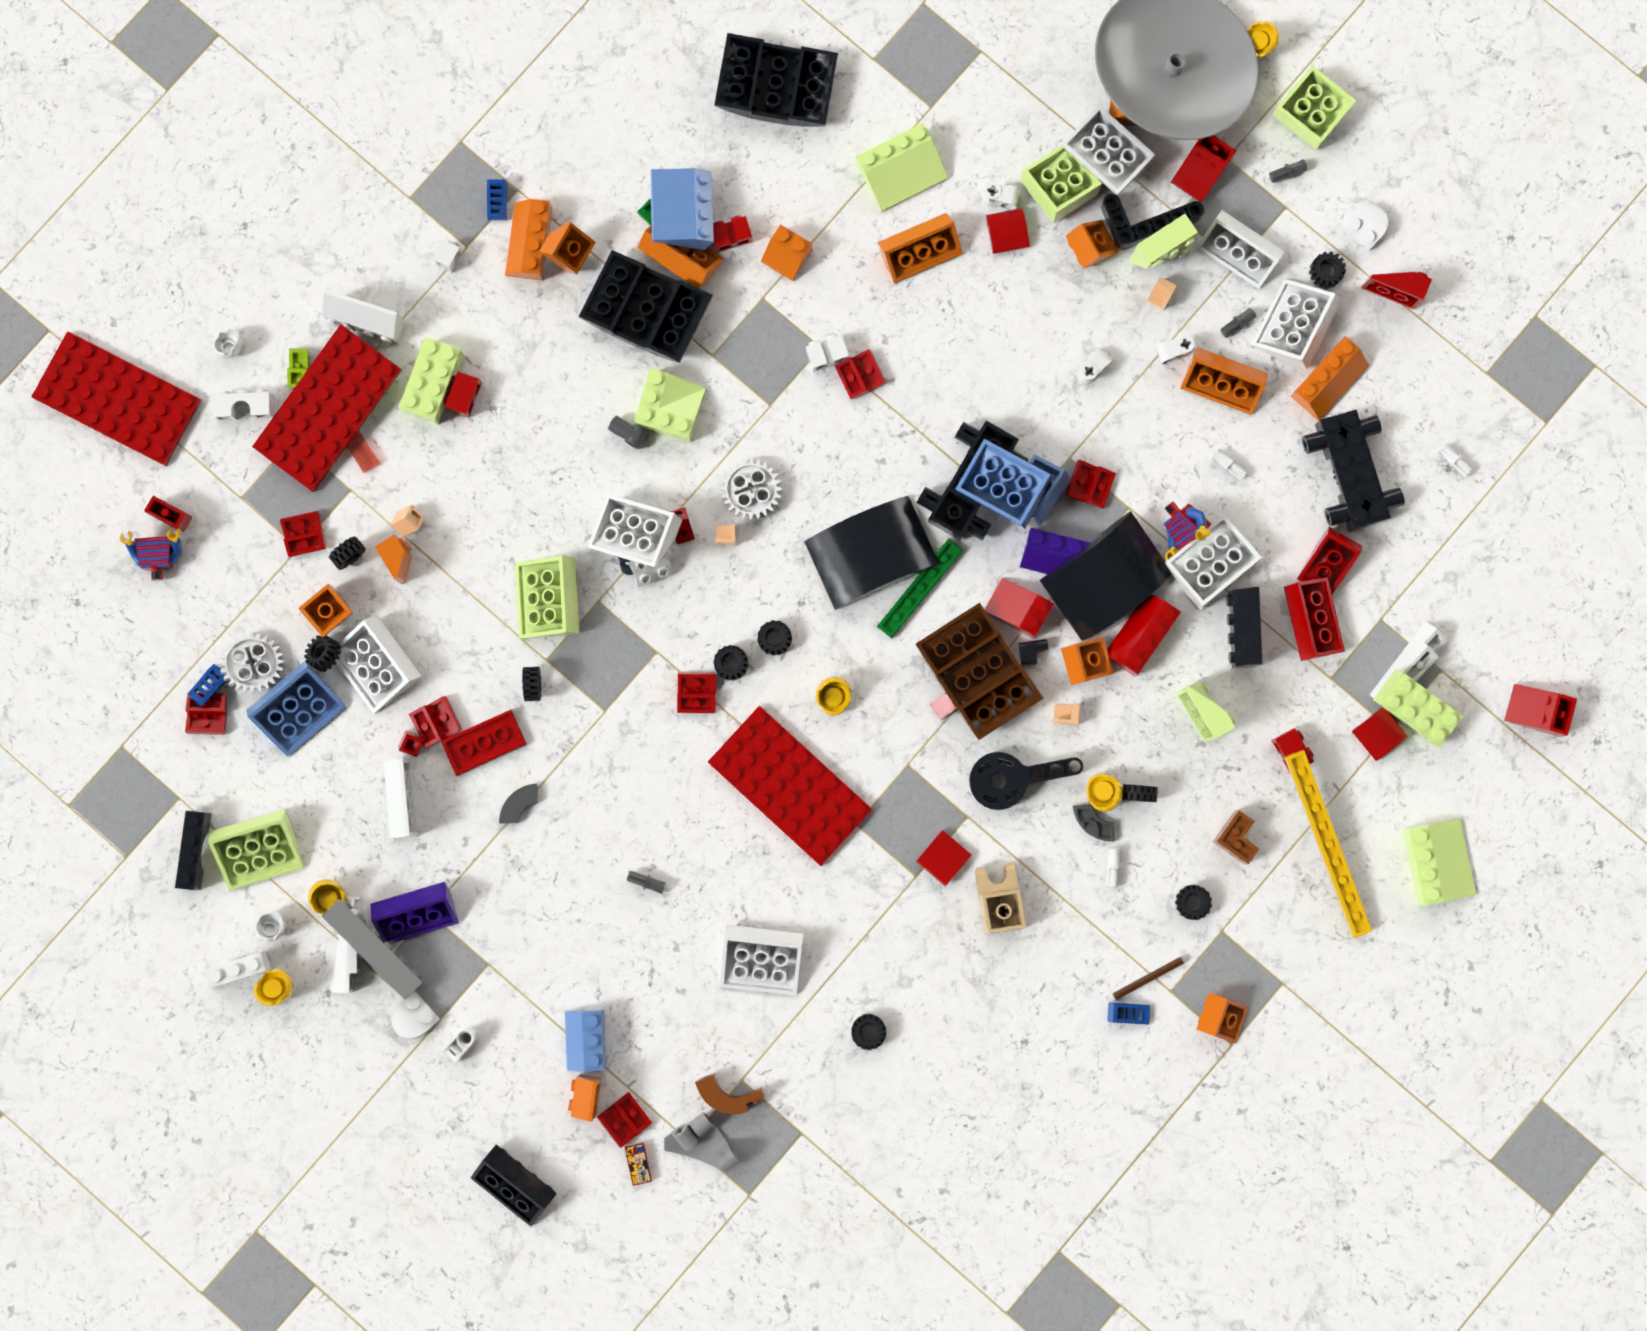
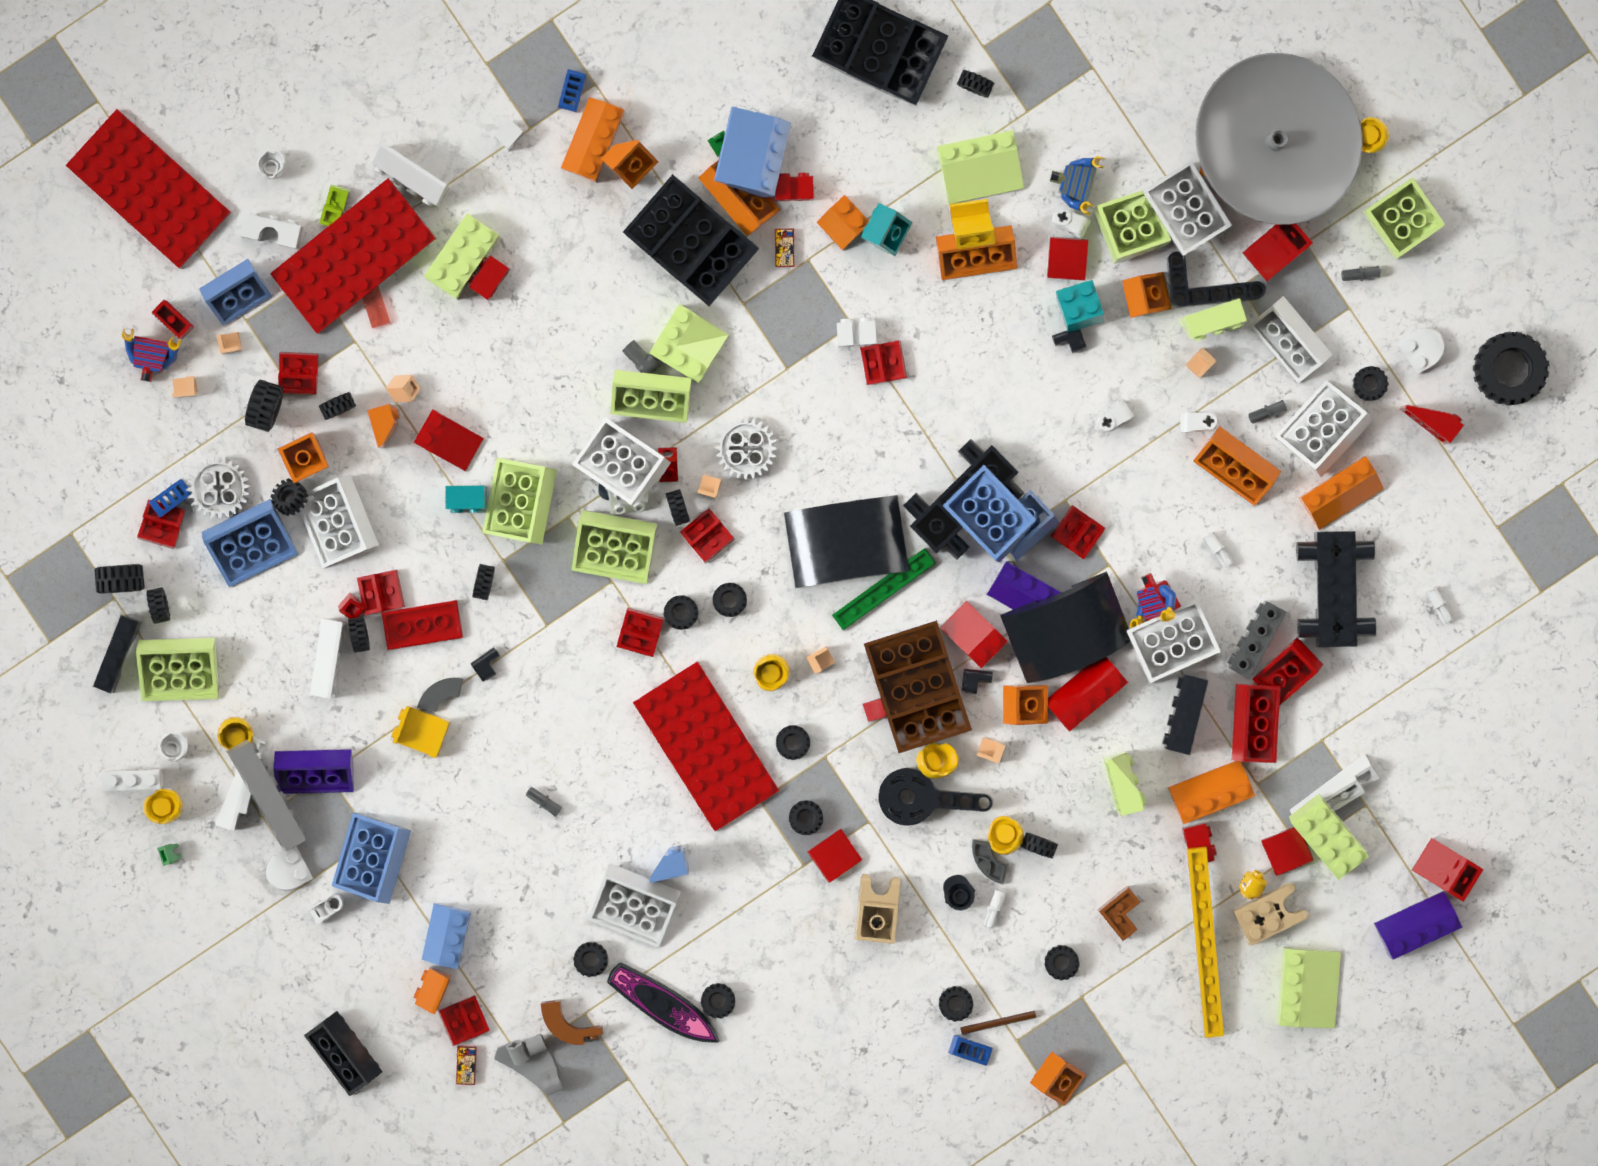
camera: 10 degrees right, 5 degrees up
none -> black tyre [94,564,145,594]
none -> black tyre [146,587,170,624]
none -> green tile [157,843,182,866]
none -> light nougat panel [172,376,198,398]
none -> medium blue slope [199,259,272,326]
none -> light nougat panel [217,332,242,355]
none -> black tyre [245,379,283,432]
none -> medium blue slope [331,813,411,904]
none -> black tyre [348,616,370,653]
none -> yellow panel [391,706,450,758]
none -> red slope [413,409,484,471]
none -> teal brick [445,485,487,513]
none -> black piece [470,647,500,682]
none -> yellowish green slope [571,510,657,584]
none -> black tyre [573,942,608,977]
none -> black piece [607,962,720,1043]
none -> yellowish green brick [610,370,692,423]
none -> medium blue slope [649,846,689,883]
none -> black tyre [665,489,690,526]
none -> red slope [680,508,735,563]
none -> tile [775,228,794,267]
none -> black tyre [776,725,810,760]
none -> black tyre [789,800,823,835]
none -> light nougat panel [806,646,835,674]
none -> teal brick [861,203,913,256]
none -> yellow piece [916,743,959,779]
none -> black tyre [939,986,974,1022]
none -> black hat [943,874,975,911]
none -> yellow panel [950,199,995,250]
none -> black tyre [957,70,995,98]
none -> torso [1050,156,1105,215]
none -> black piece [1052,329,1086,354]
none -> teal brick [1056,280,1104,333]
none -> orange slope [1168,761,1255,824]
none -> dark grey brick [1227,601,1287,679]
none -> tan brick [1232,883,1309,946]
none -> yellow head [1238,870,1267,900]
none -> dark purple slope [1374,891,1463,960]
none -> black tyre [1473,331,1550,406]

